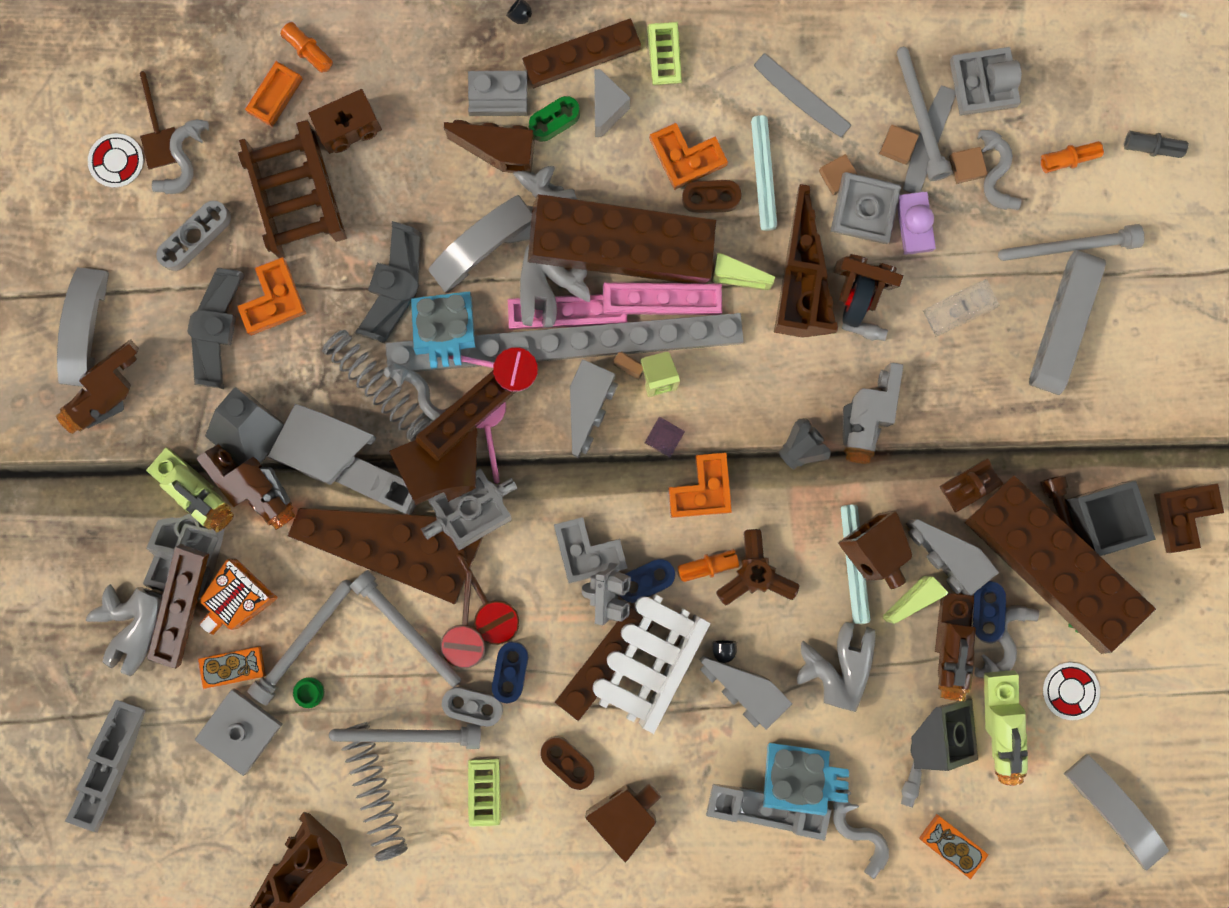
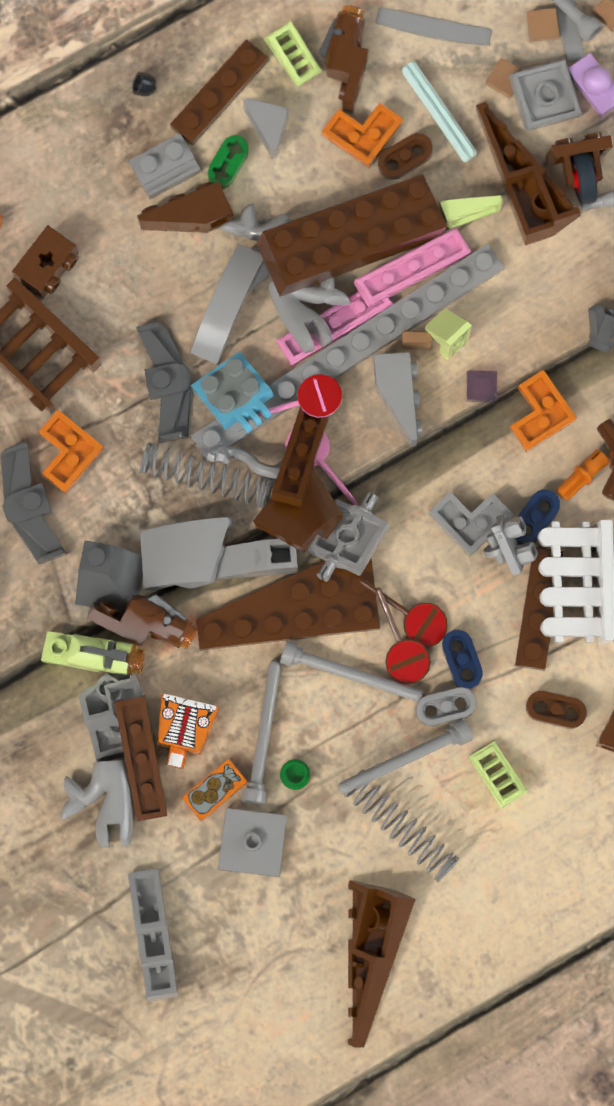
camera: 25 degrees left, 5 degrees down
none -> reddish brown plate [319,5,369,113]

